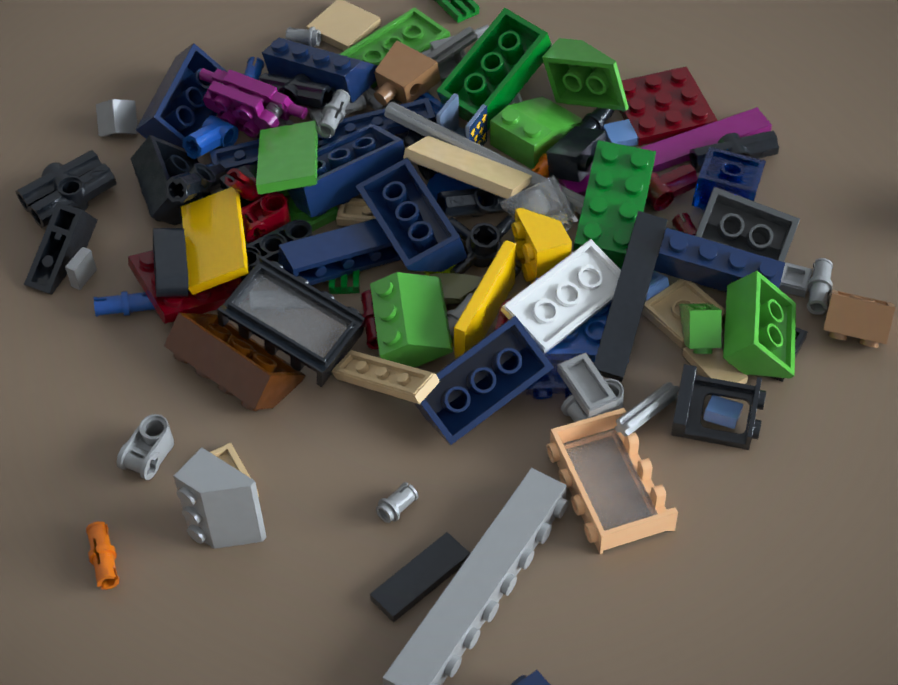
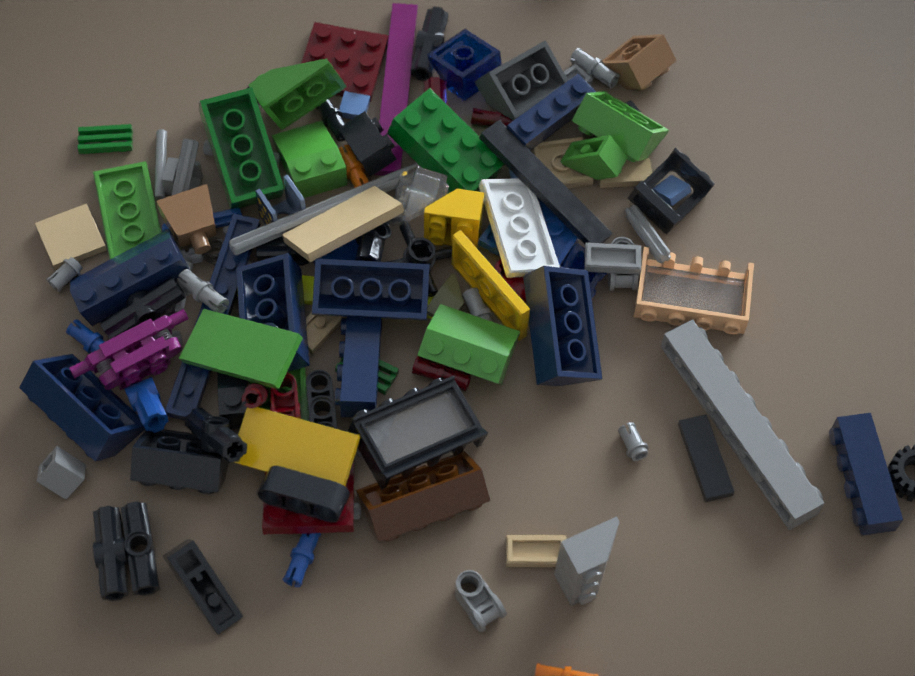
camera: 65 degrees left, 10 degrees up
light grey tile [65,247,97,290] -> none
tan tile [331,350,440,404] -> none

